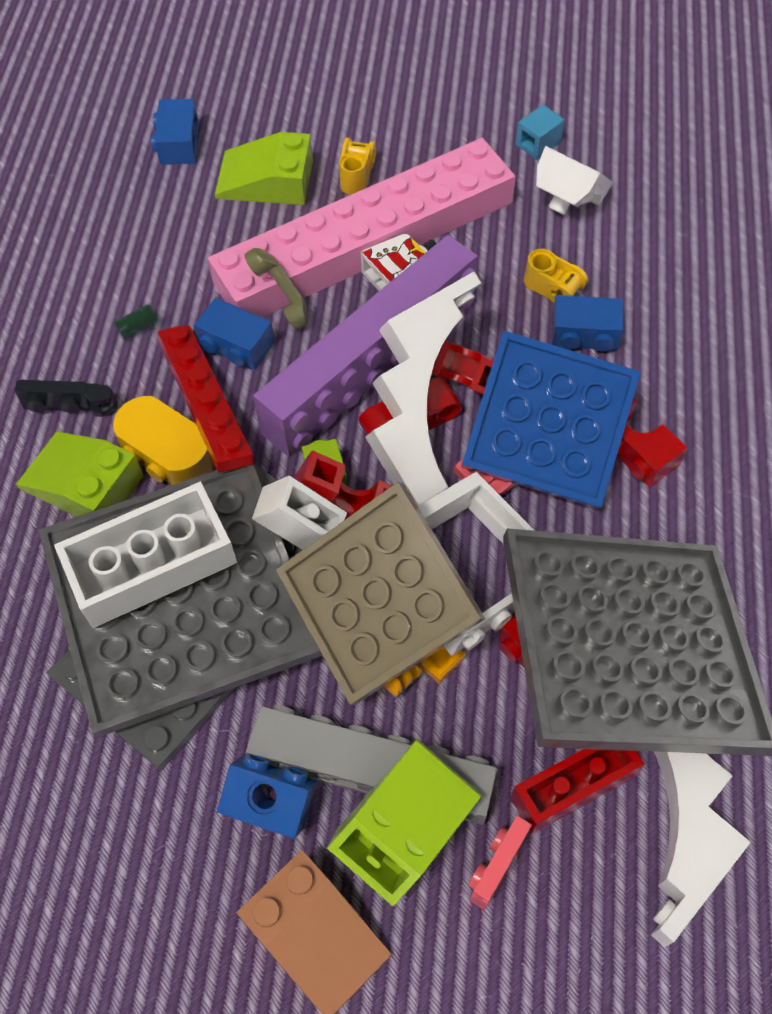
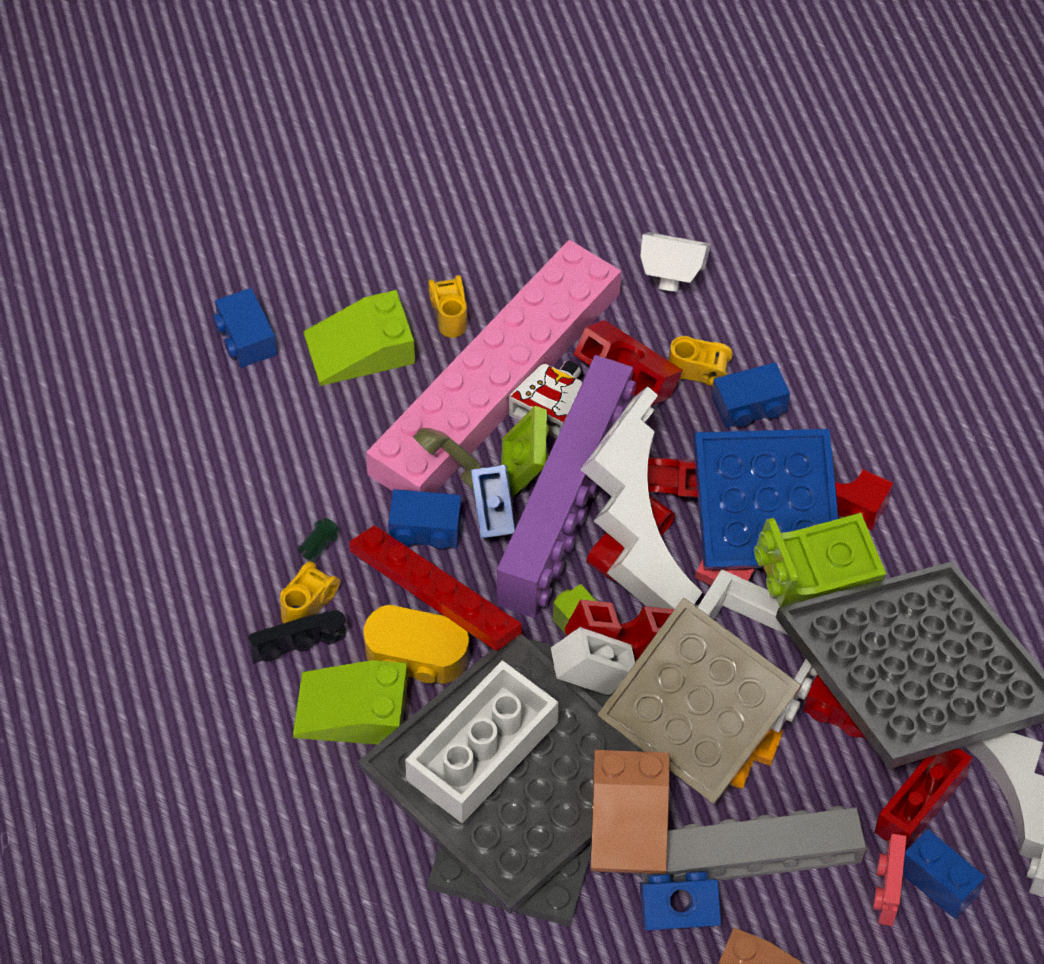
camera: 25 degrees left, 5 degrees down
lime slope [327,739,482,906] -> none
dark azure brick [516,105,565,160] -> none
none -> yellow piece [280,561,340,623]
none -> brick [471,465,517,539]
none -> lime plate [501,406,549,497]
none -> red arch [573,320,683,406]
none -> nougat slope [591,750,669,874]
none -> lime bracket [754,513,886,607]
none -> blue brick [903,829,986,920]

